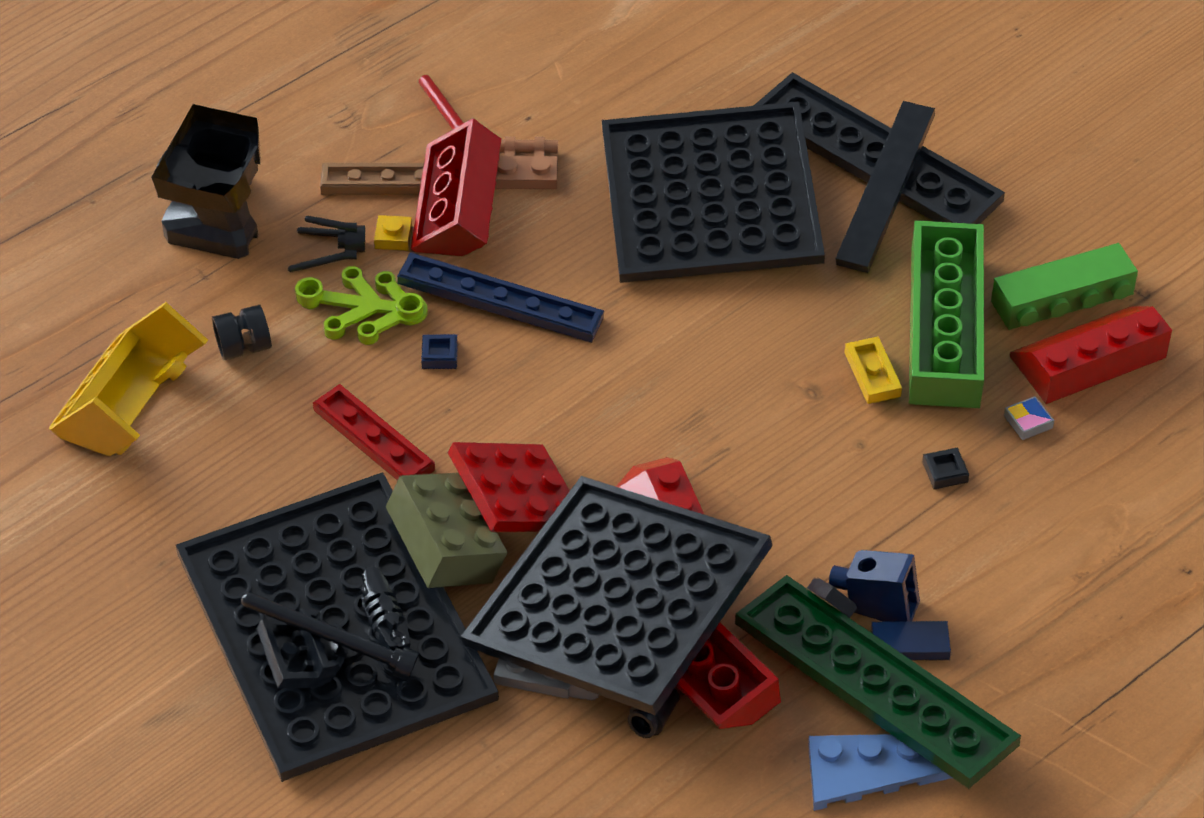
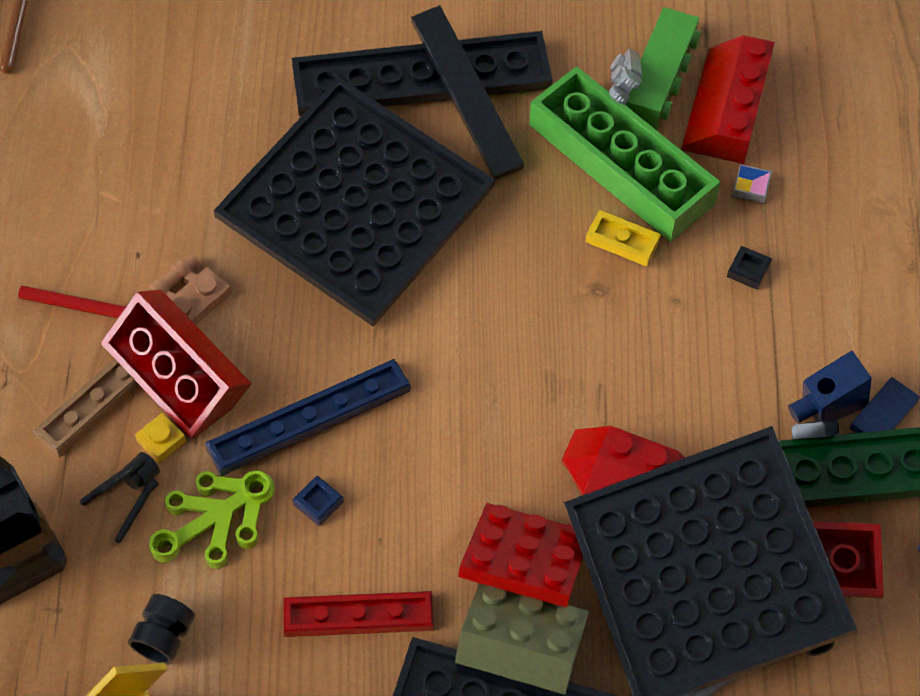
camera: 50 degrees left, 10 degrees up
none -> light grey hinge [609,48,642,105]

